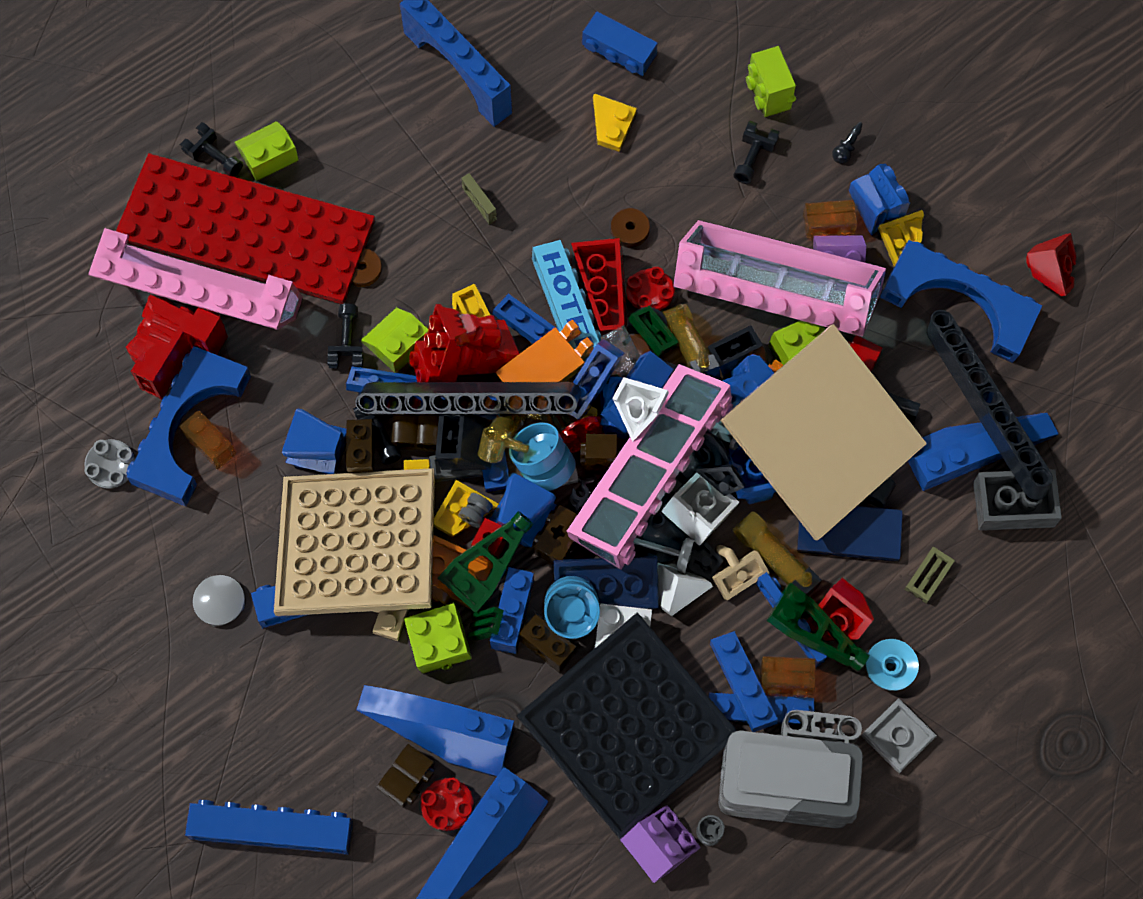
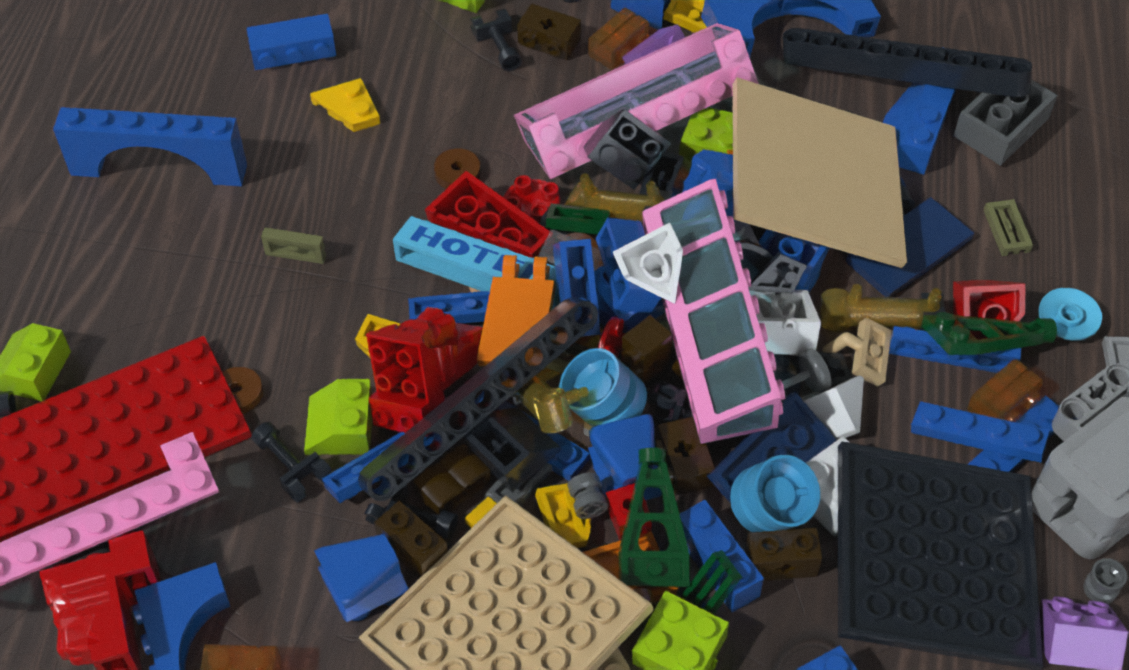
camera: 45 degrees left, 15 degrees down
none -> dark brown brick [517,3,581,60]
none -> black slope [584,108,671,190]

